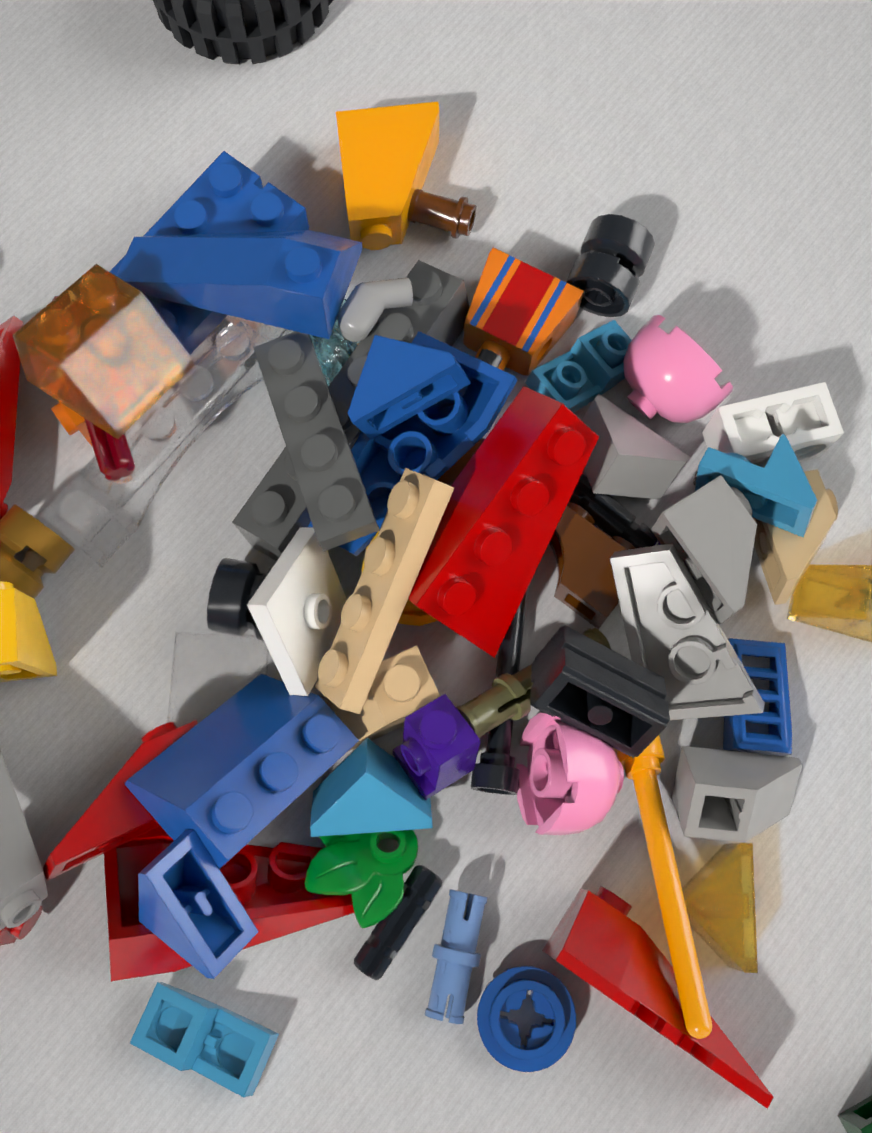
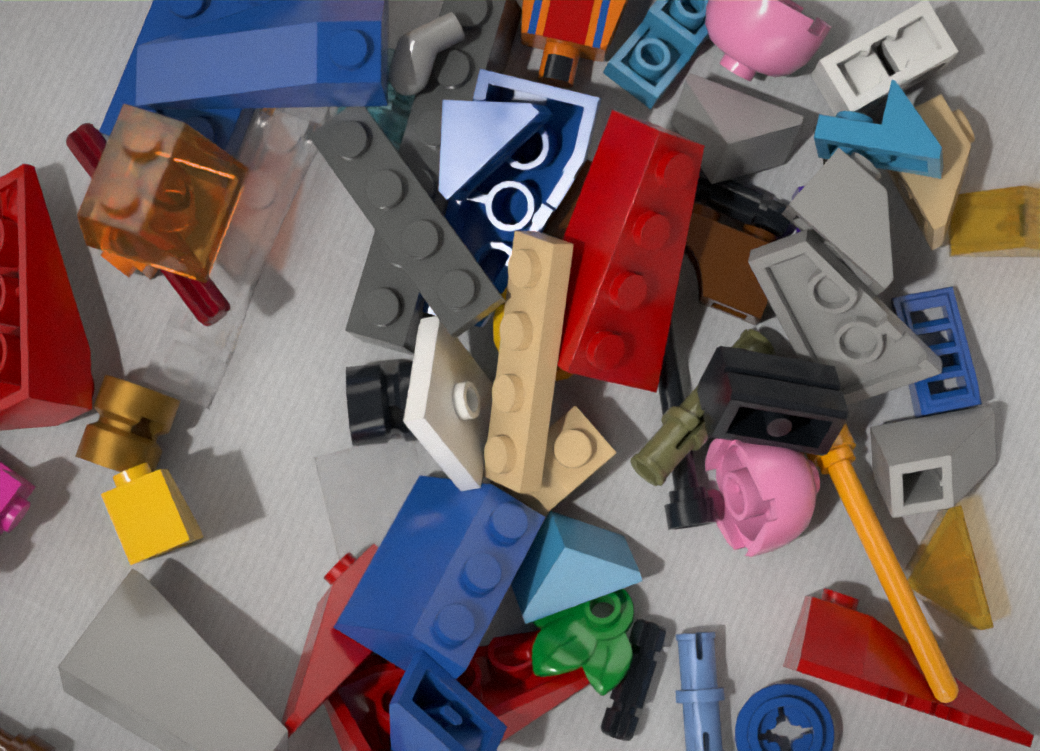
camera: 15 degrees left, 10 degrees up
dark purple brick [392,694,481,800] -> none

